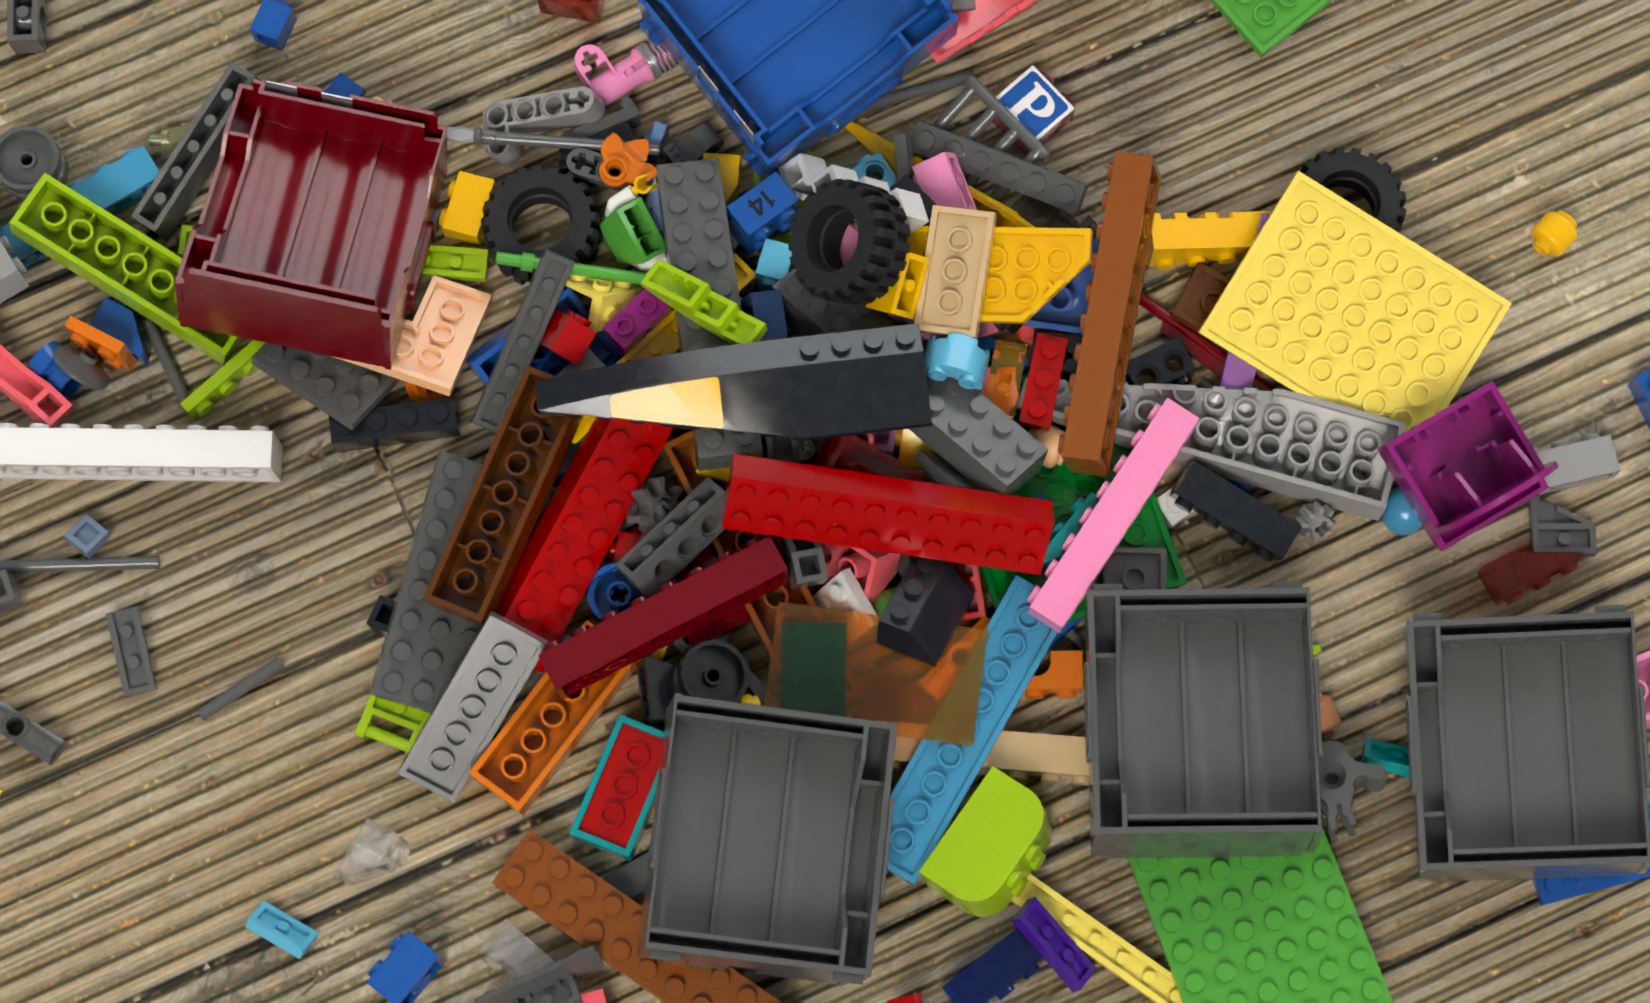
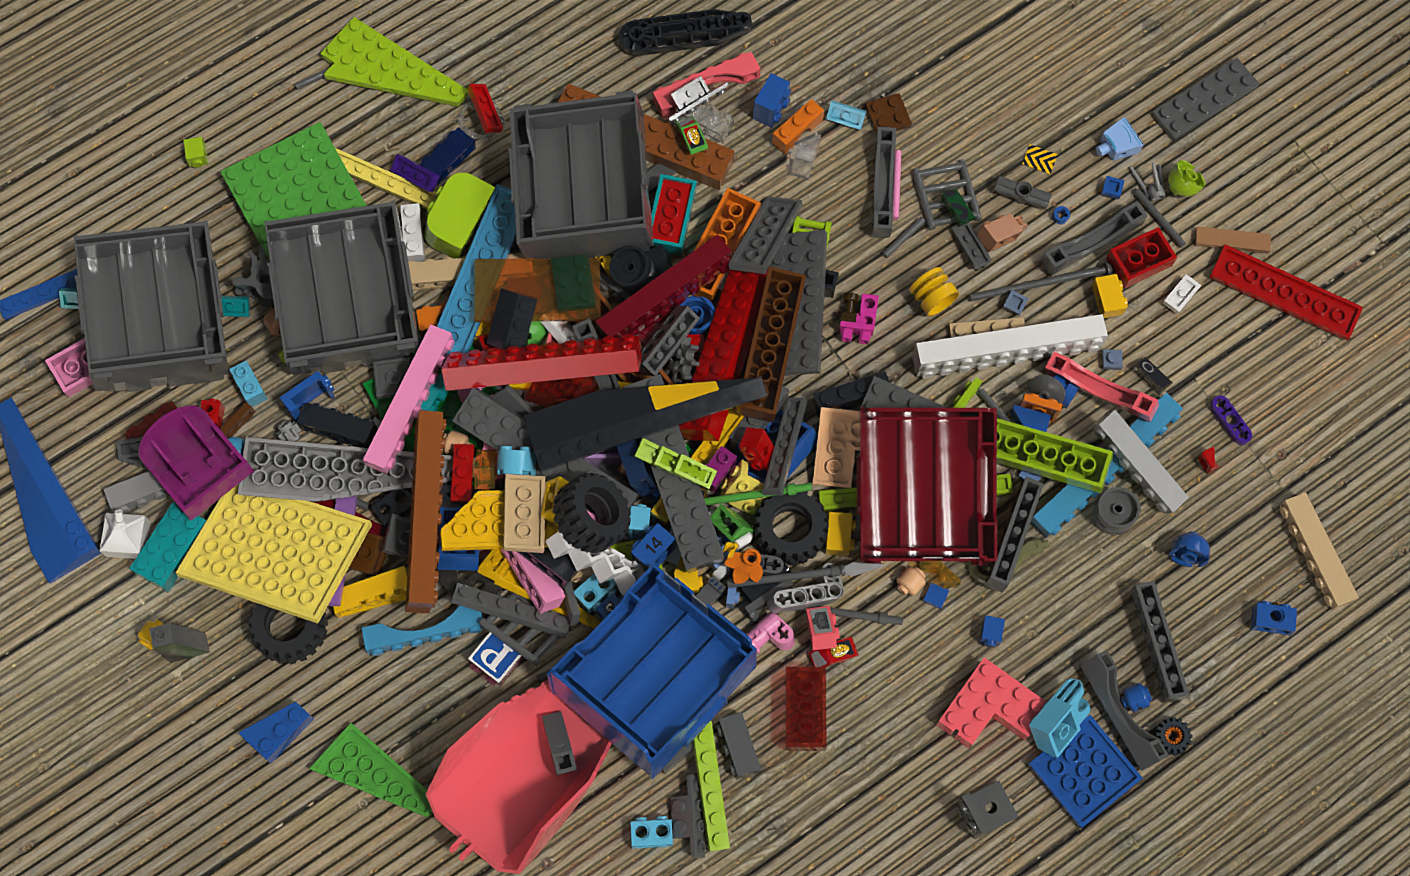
camera: 165 degrees right, 5 degrees down
none -> white piece [100,509,151,559]
none -> teal brick [129,502,206,592]
none -> dark grey slope [149,623,210,663]
none -> red brick [201,398,225,429]
none -> reddish brown hinge [220,402,256,439]
none -> medium azure brick [229,360,267,407]
none -> blue wedge [239,702,314,763]
none -> blue panel [280,371,335,423]
none -> dark azure arch [362,605,484,656]
none -> dark grey plate [382,514,410,559]
none -> white brick [400,203,426,262]
none -> blue brick [596,593,623,620]
none -> slope [675,116,708,155]
none -> orange arch [772,99,825,154]
none -> dark grey bar [794,606,903,625]
none -> coral brick [806,606,840,650]
none -> slope [809,637,859,671]
none -> dark pink hips [839,292,879,344]
none -> reddish brown plate [865,93,912,134]
none -> dark grey arch [872,127,896,238]
none -> bright pink bar [892,150,901,220]
none -> yellow wheel [909,267,960,316]
none -> dark grey bar [913,159,982,230]
none -> dark green slope [940,188,975,227]
none -> tan plate [949,317,1025,338]
none -> nougat brick [977,213,1028,253]

